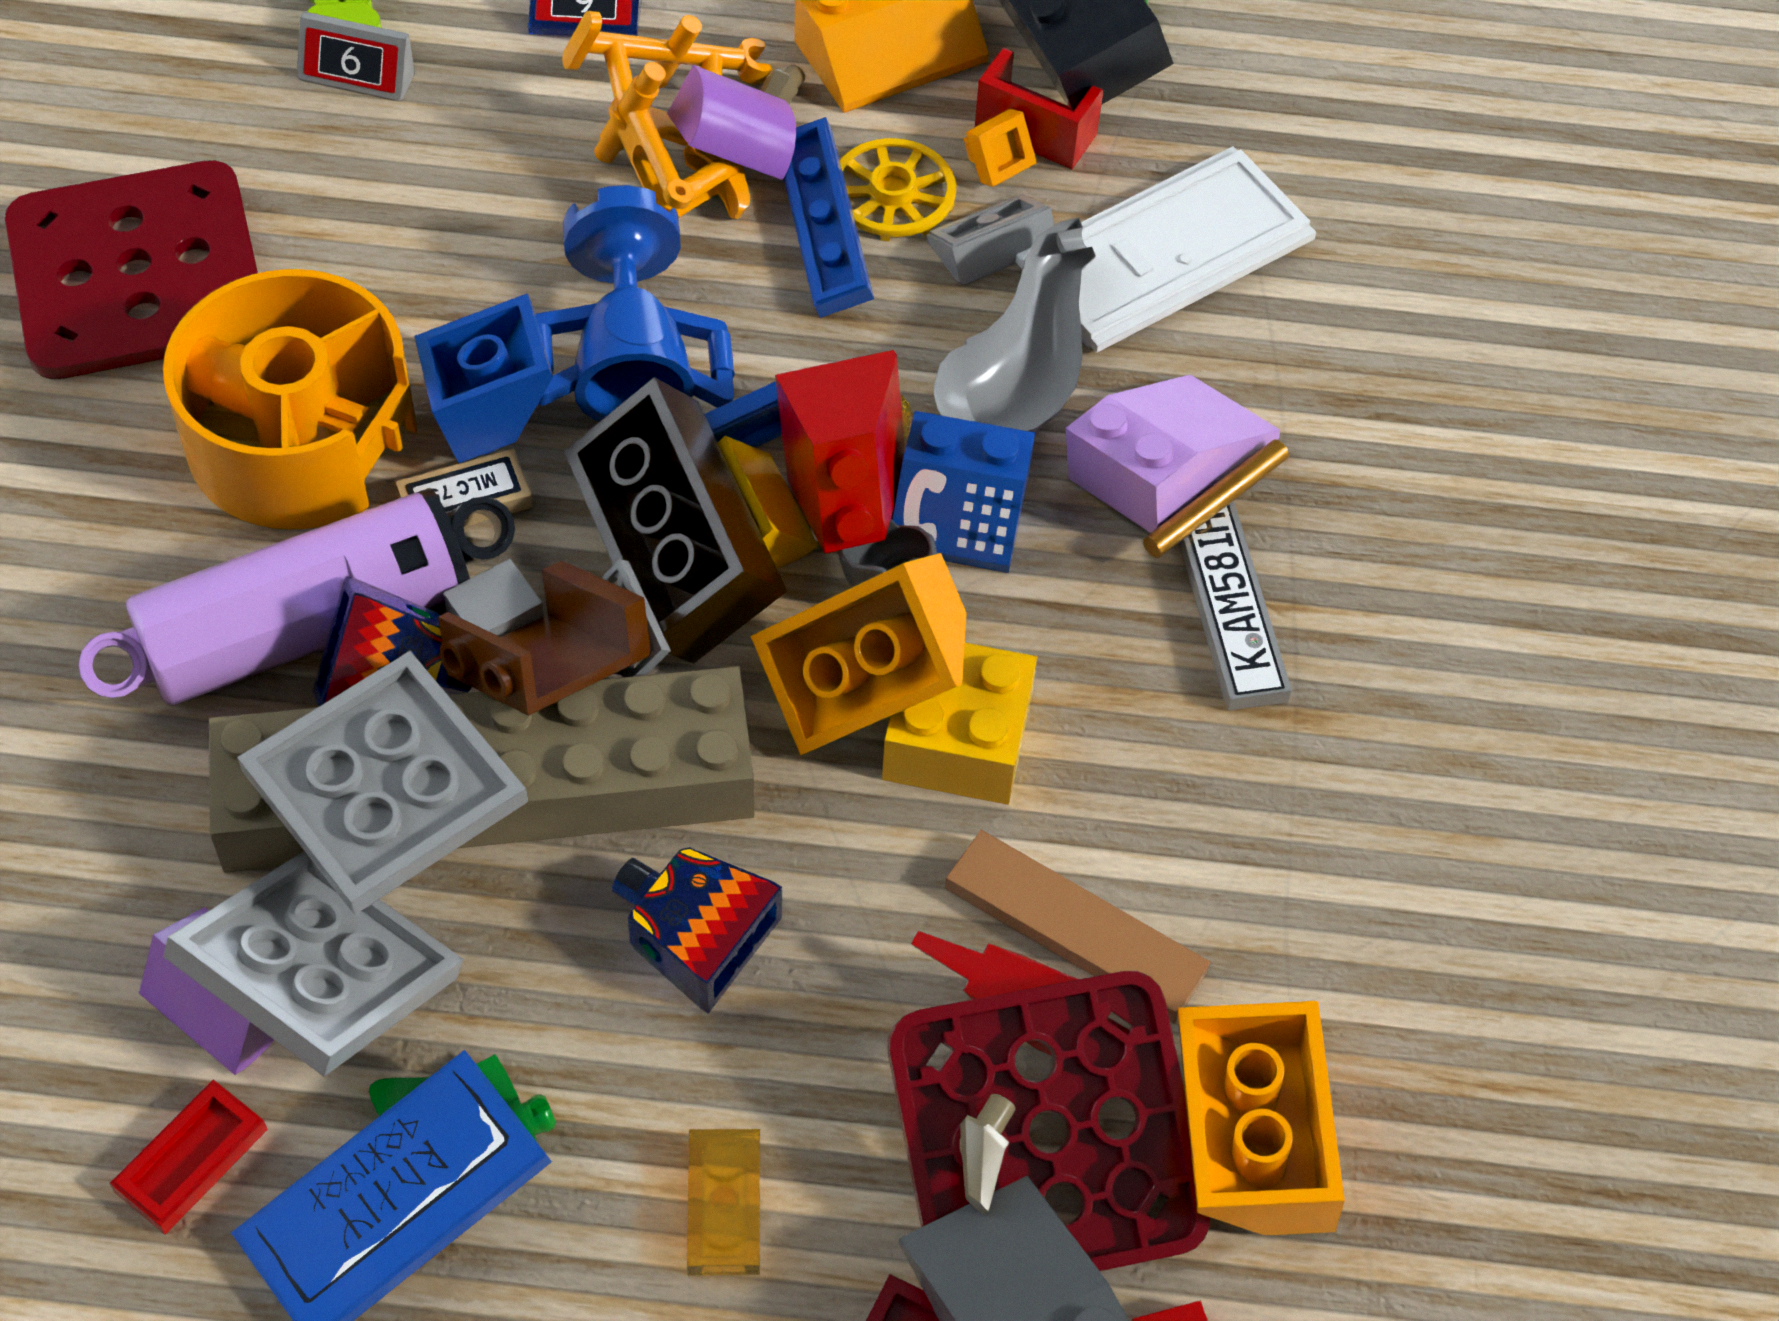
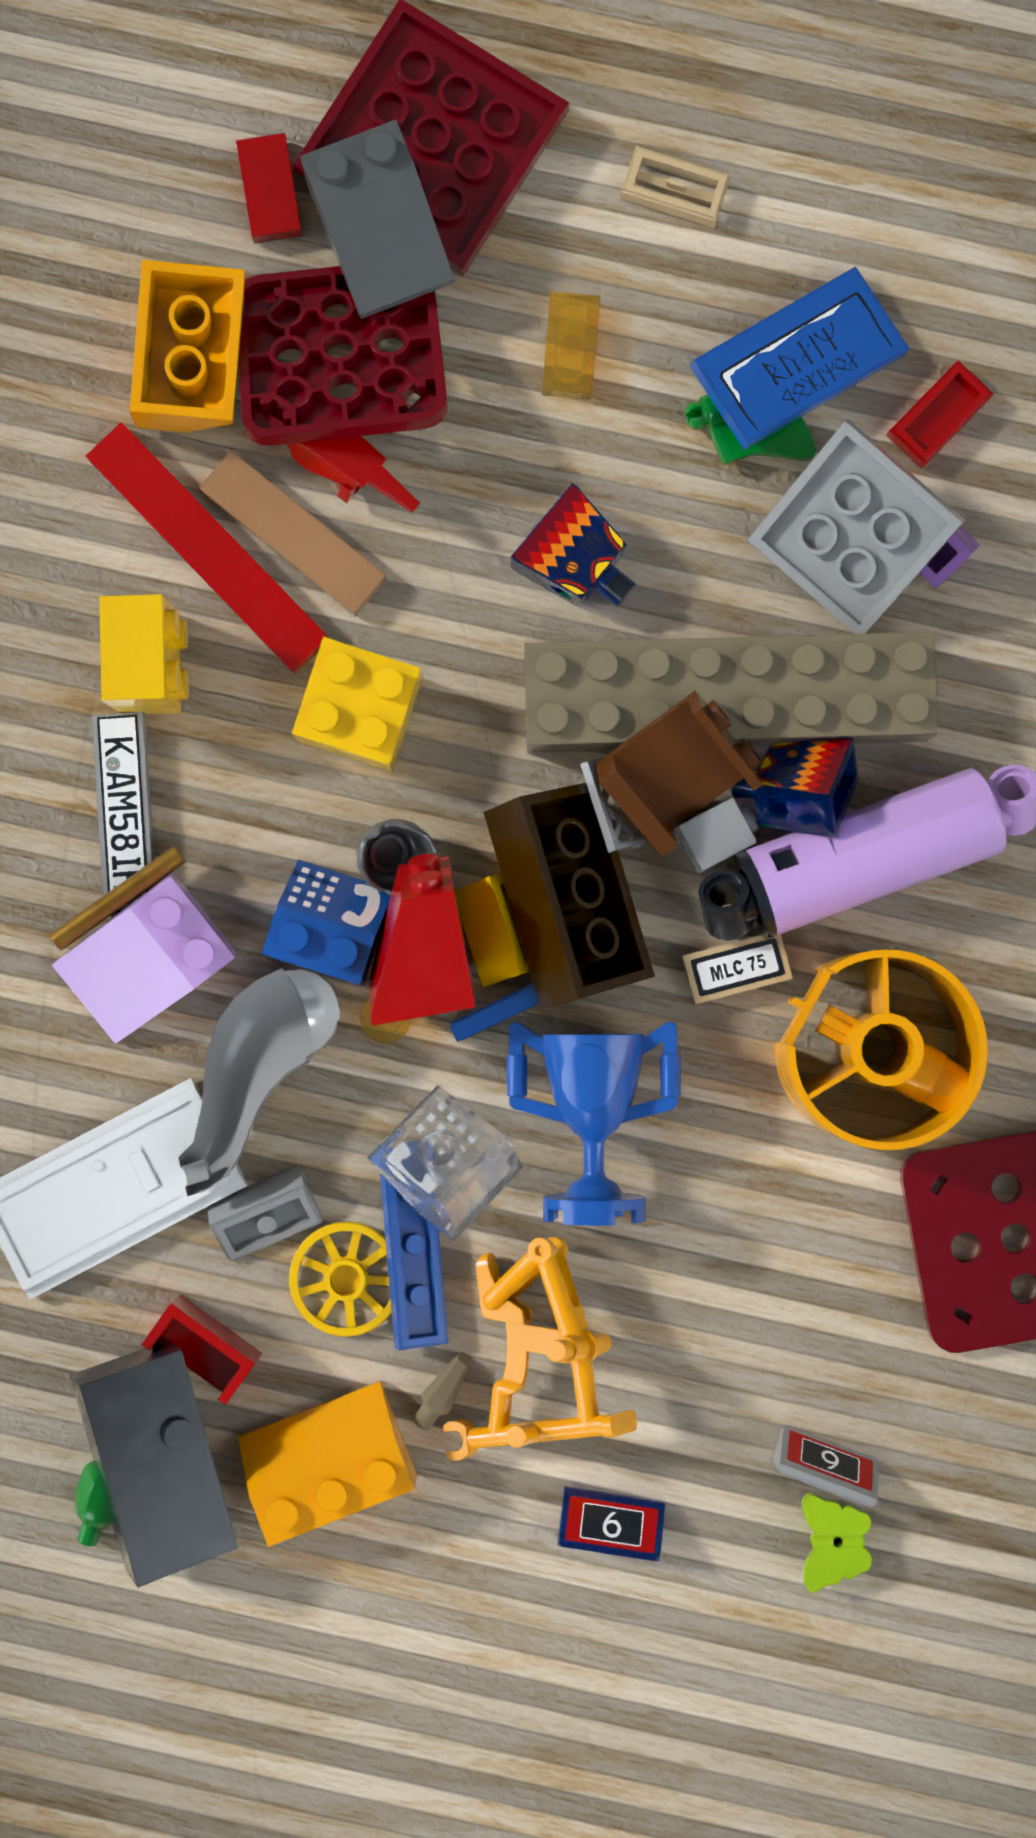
camera: 175 degrees left, 30 degrees up
light grey plate [237,651,528,915] -> none
blue slope [414,293,553,463] -> none
medium lavender brick [667,65,796,180] -> none
light orange slope [750,553,967,755] -> none
dark tan bar [960,1094,1016,1215] -> none
light orange tile [963,109,1037,187] -> none
none -> red tile [85,422,329,674]
none -> yellow brick [99,594,189,715]
none -> clear slope [367,1085,523,1241]

